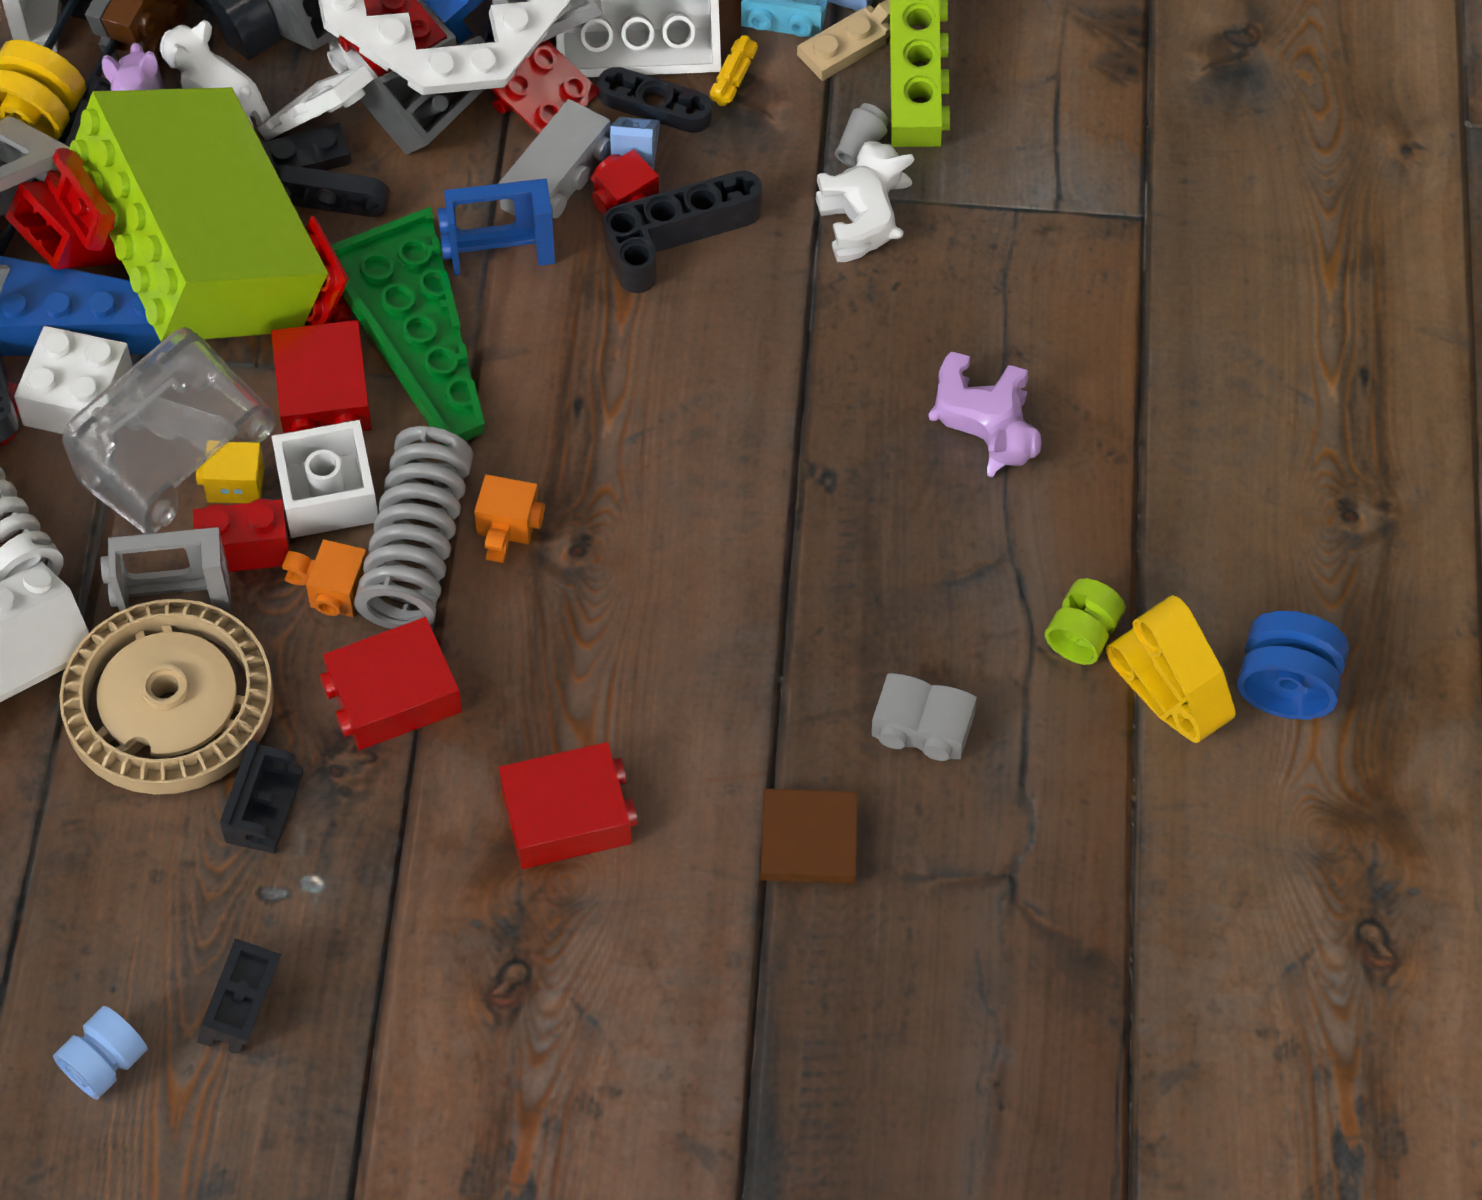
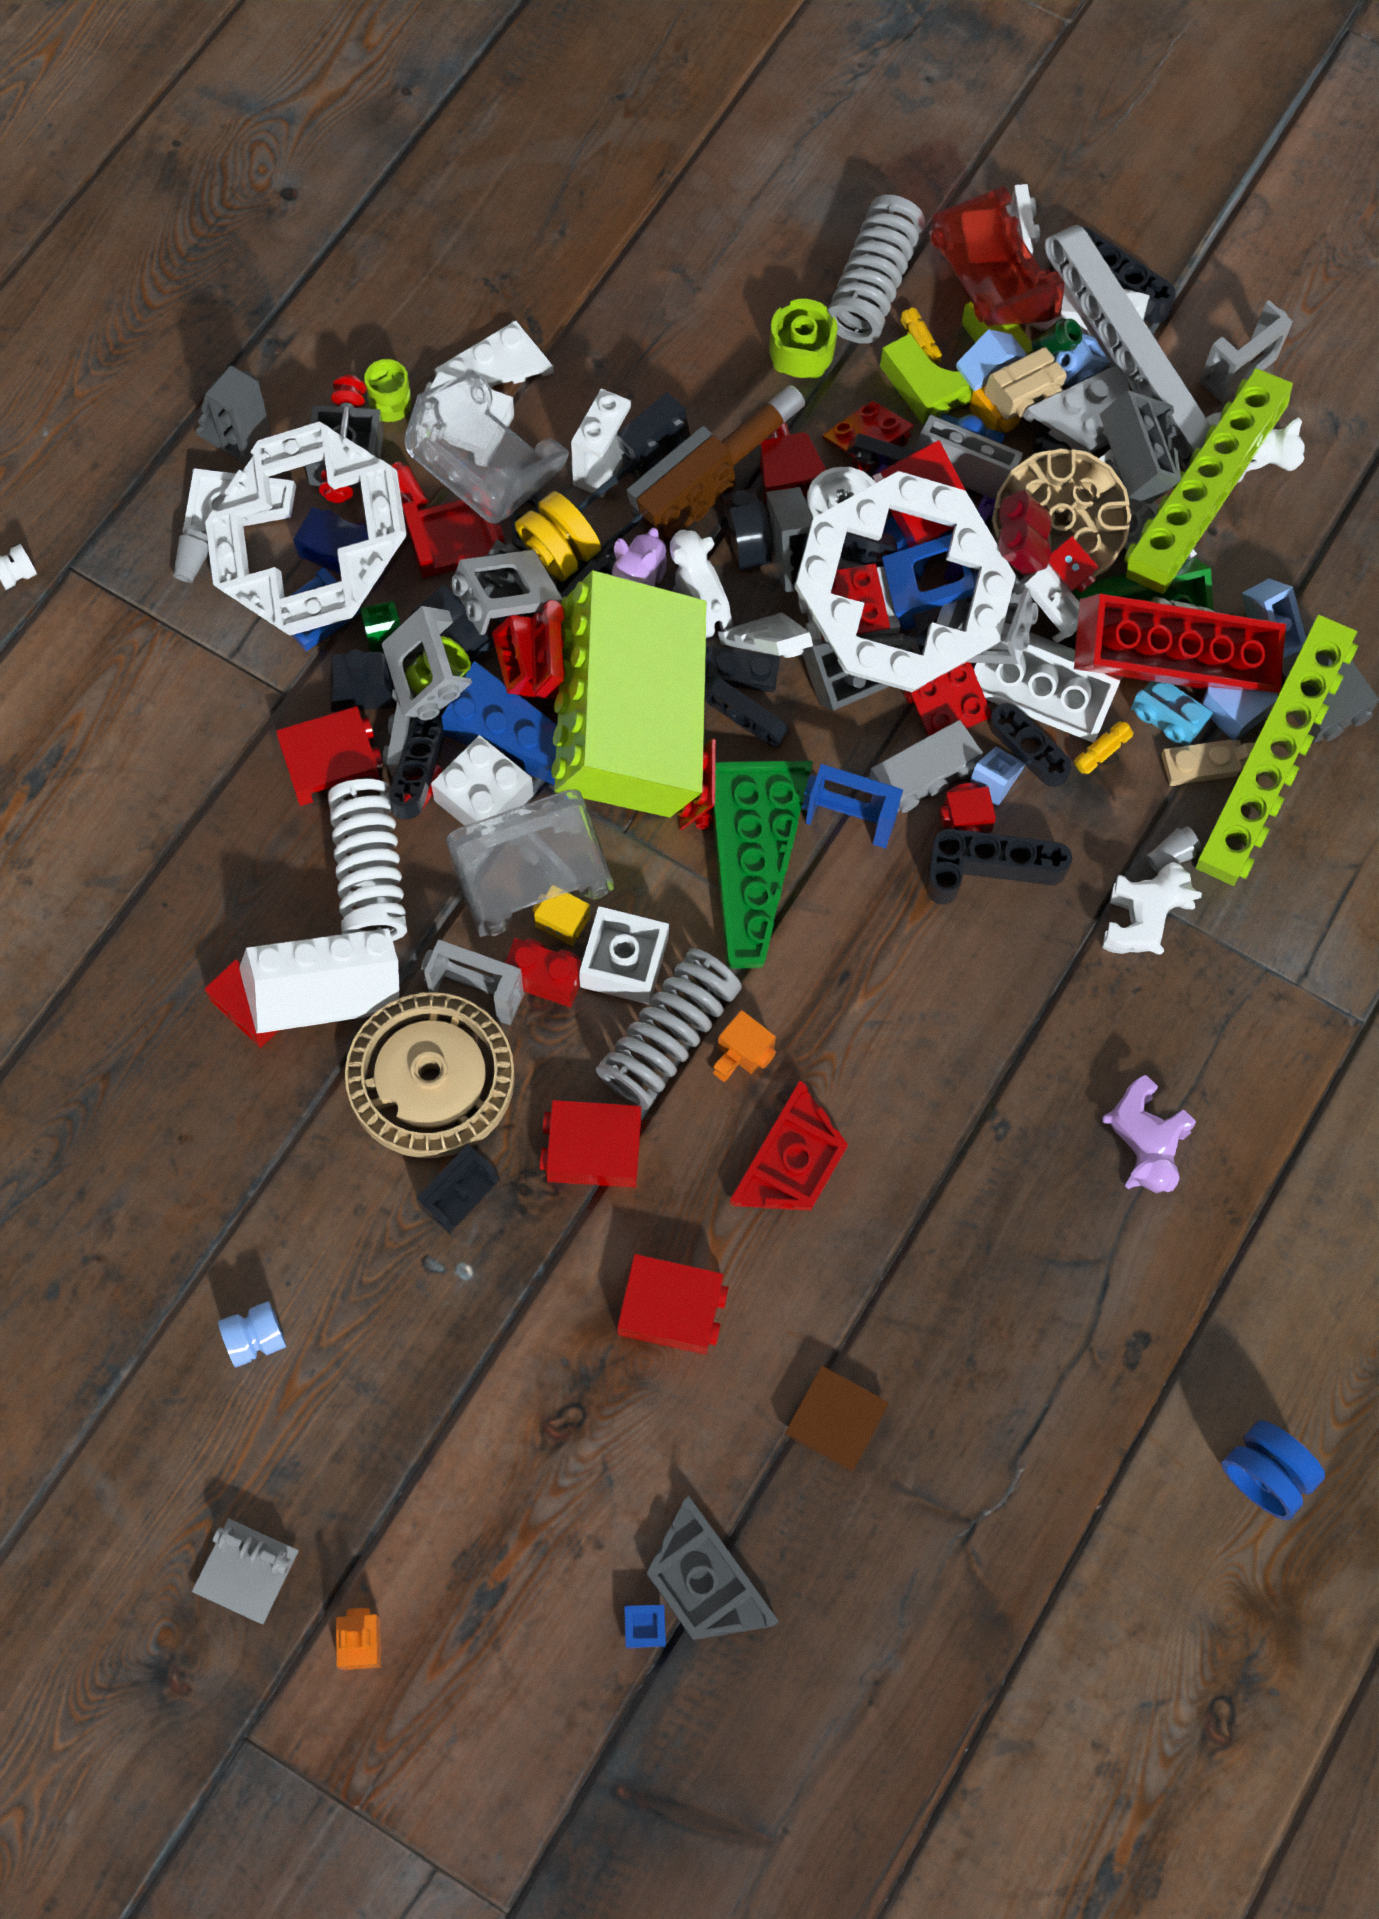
camera: 25 degrees right, 10 degrees up
black hinge [197,938,281,1053] -> none
red brick [271,320,372,434] -> none
orange brick [282,539,367,617] -> none
light grey brick [872,673,977,761] -> none
lime wheel [1045,578,1126,665] -> none
yellow connector [1106,595,1236,743] -> none
none -> blue plate [625,1604,666,1648]
none -> dark grey wing [646,1496,779,1640]
none -> red wing [729,1081,848,1211]

